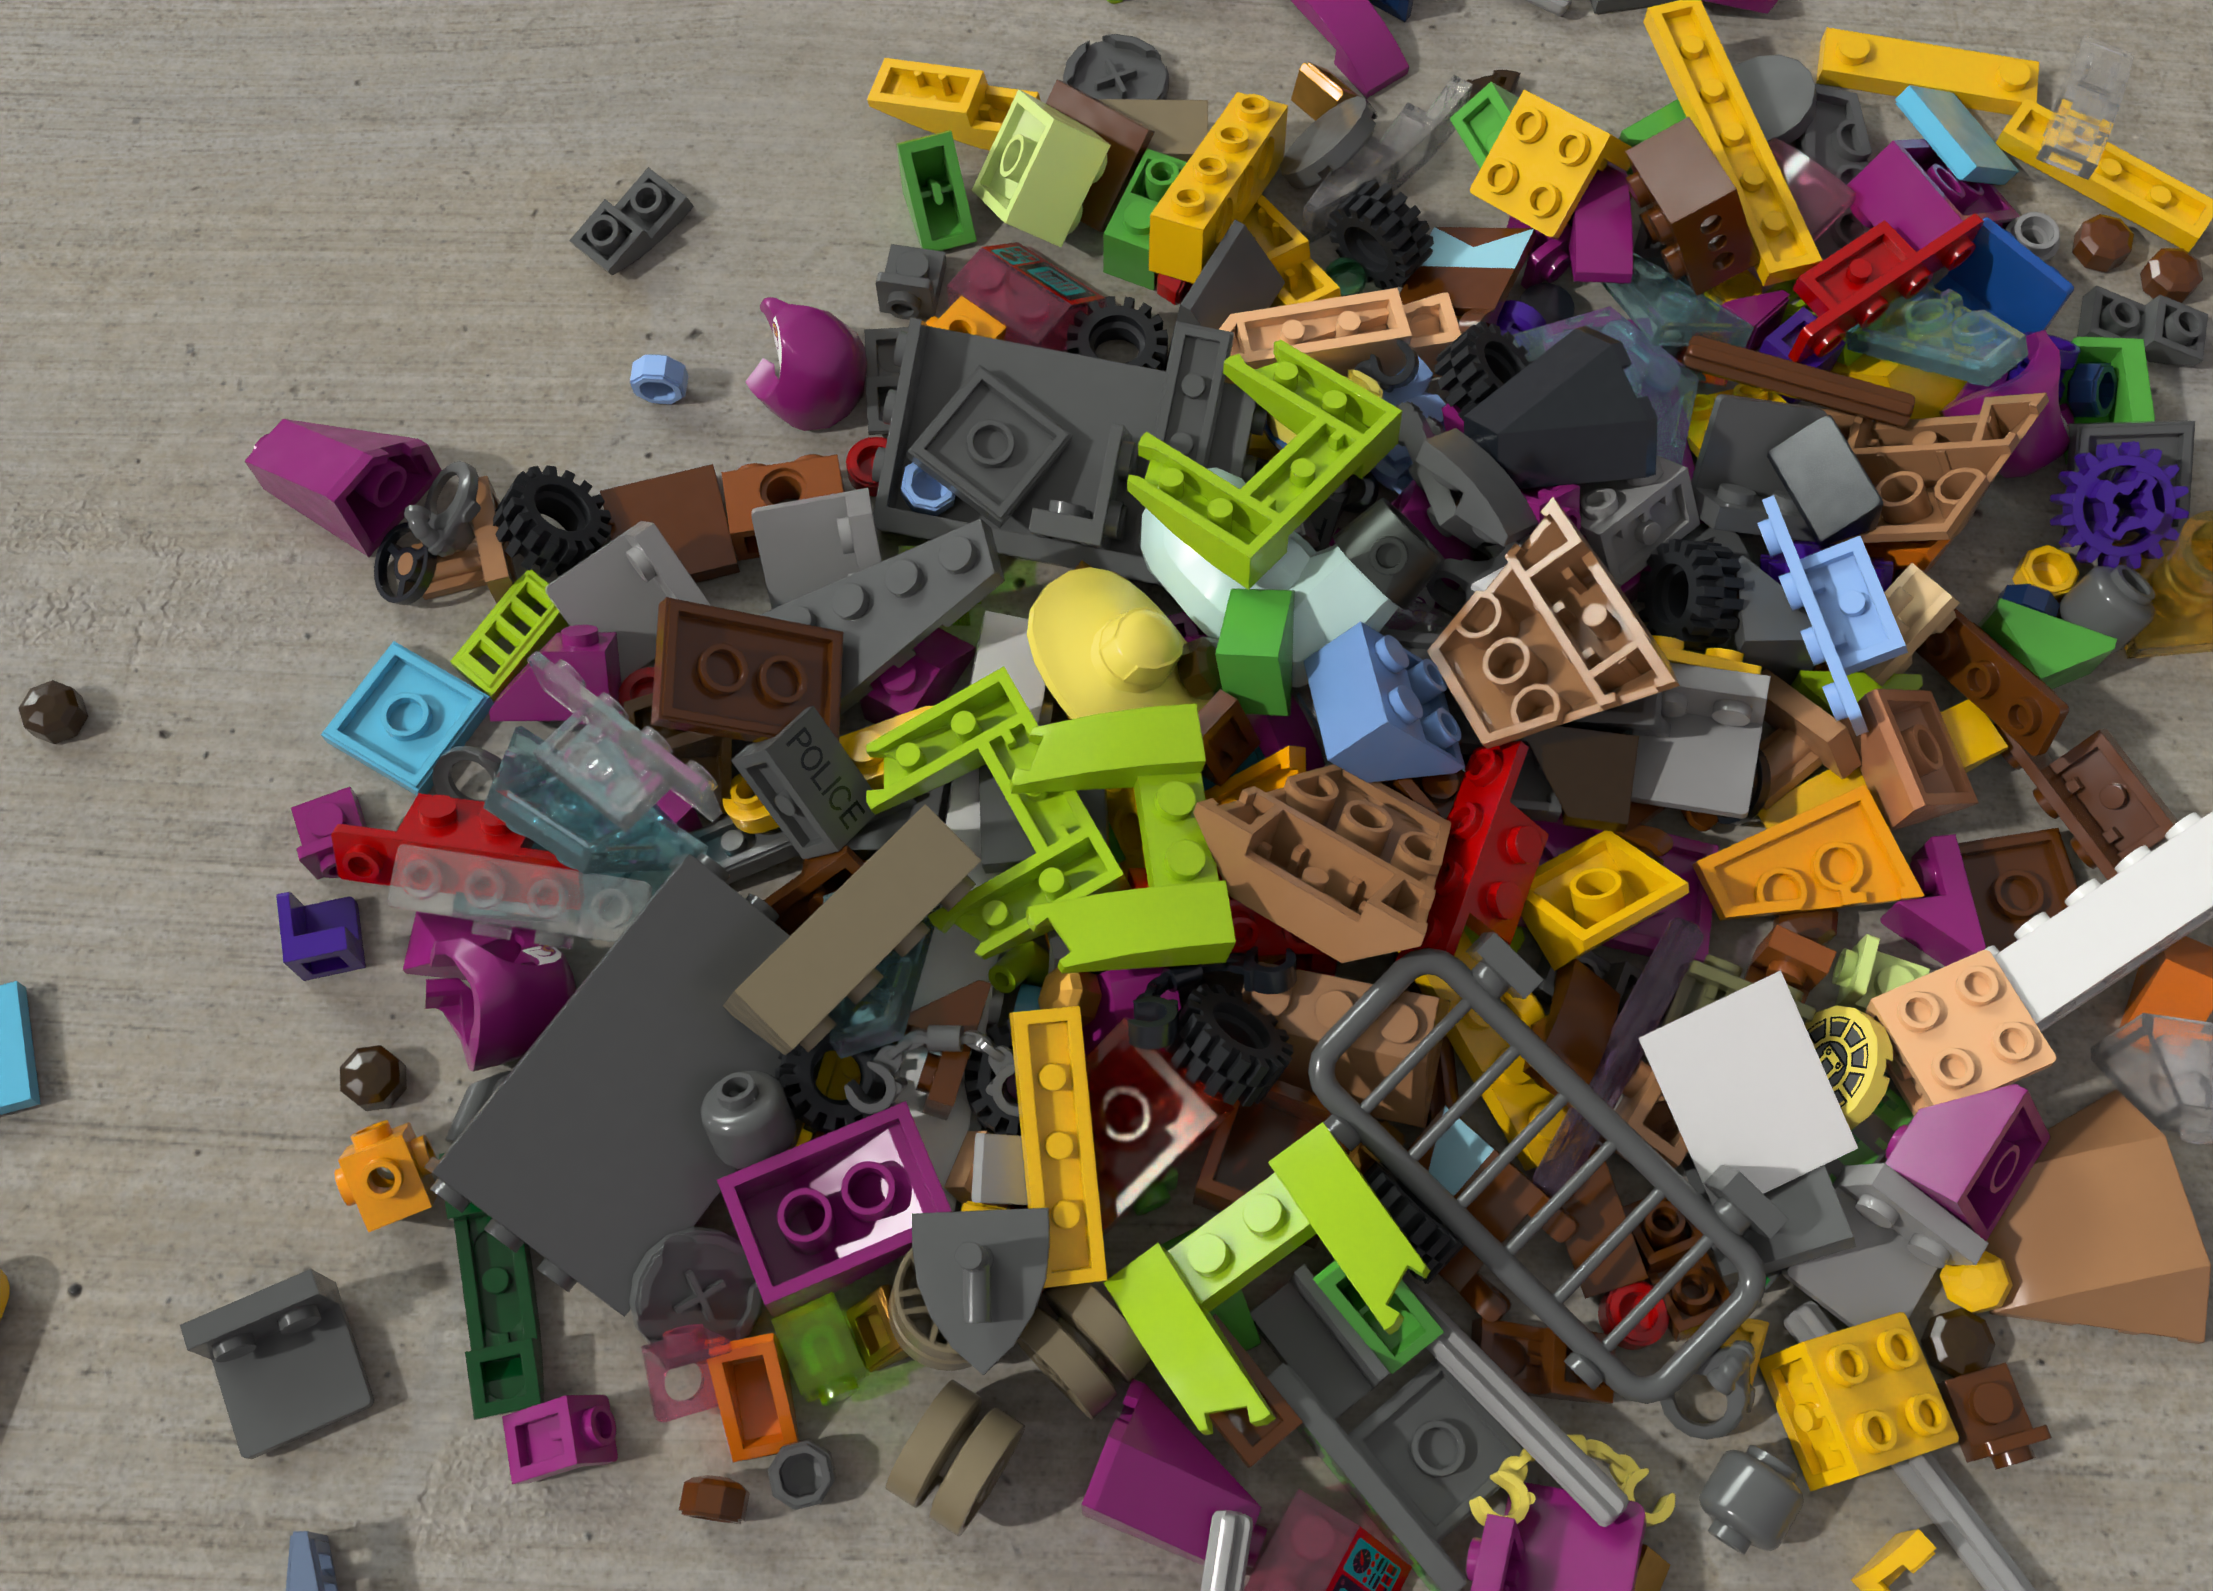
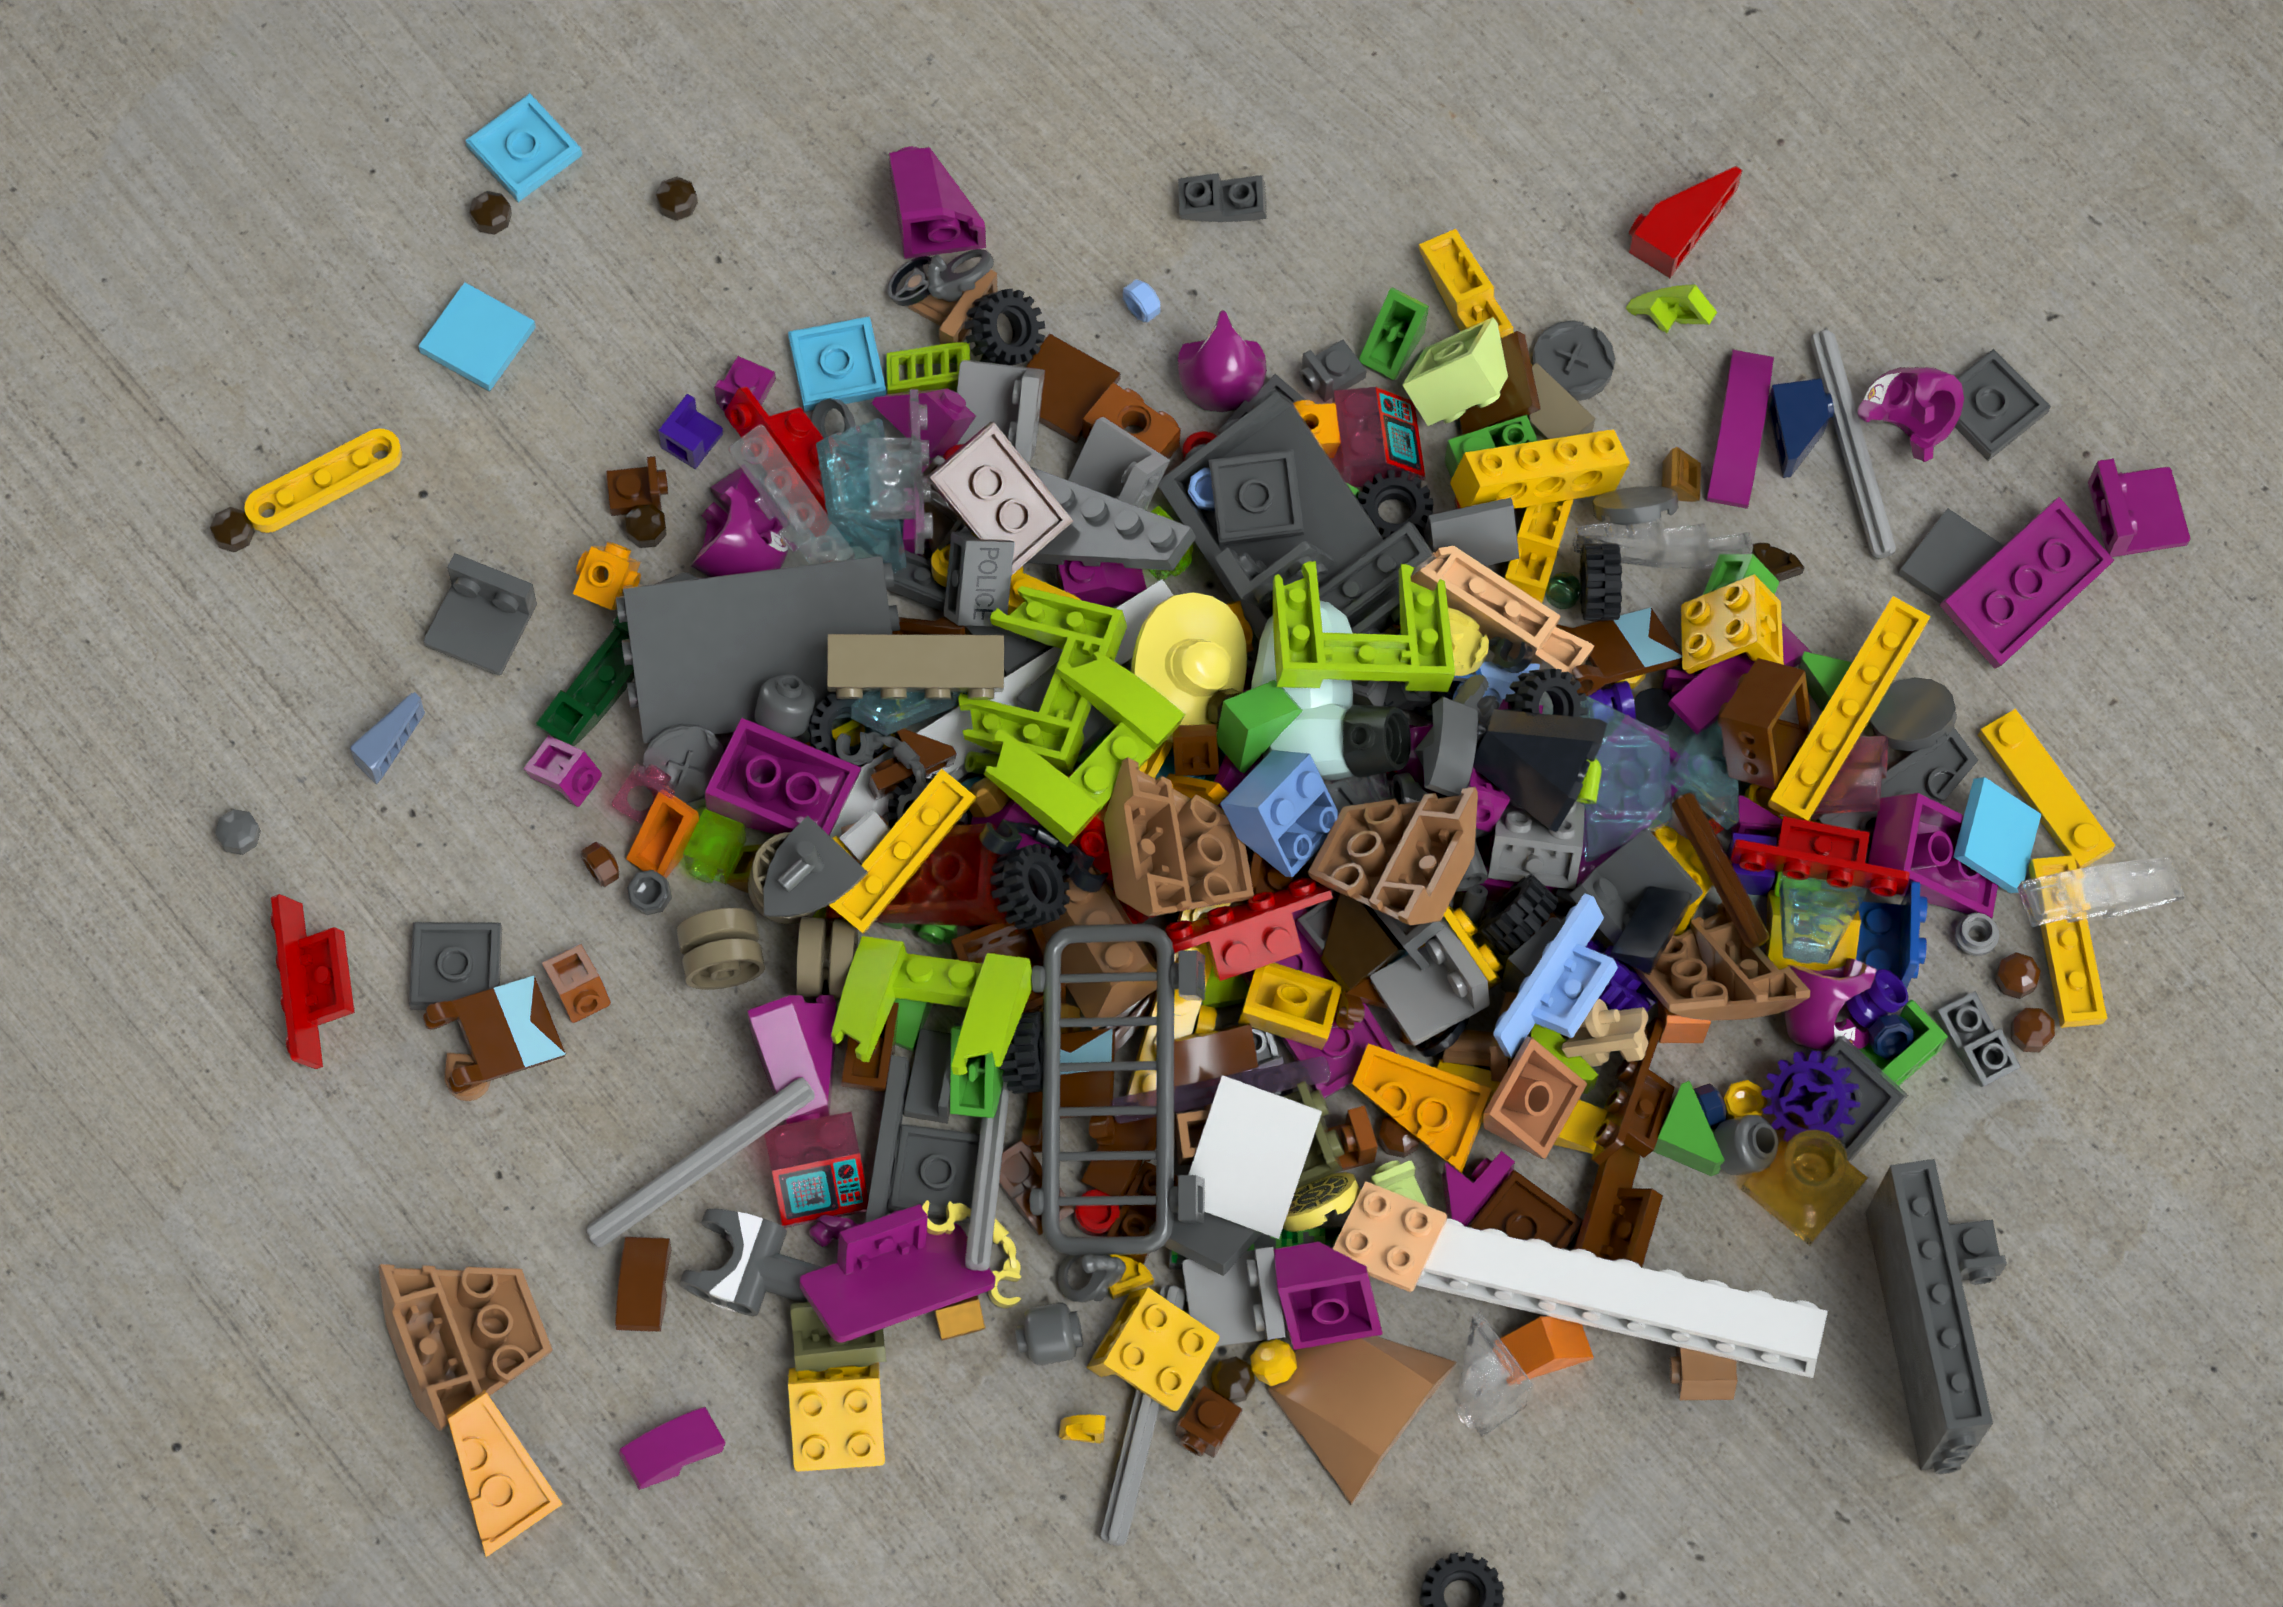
camera: 45 degrees right, 0 degrees up
none -> reddish brown bracket [606,456,669,516]

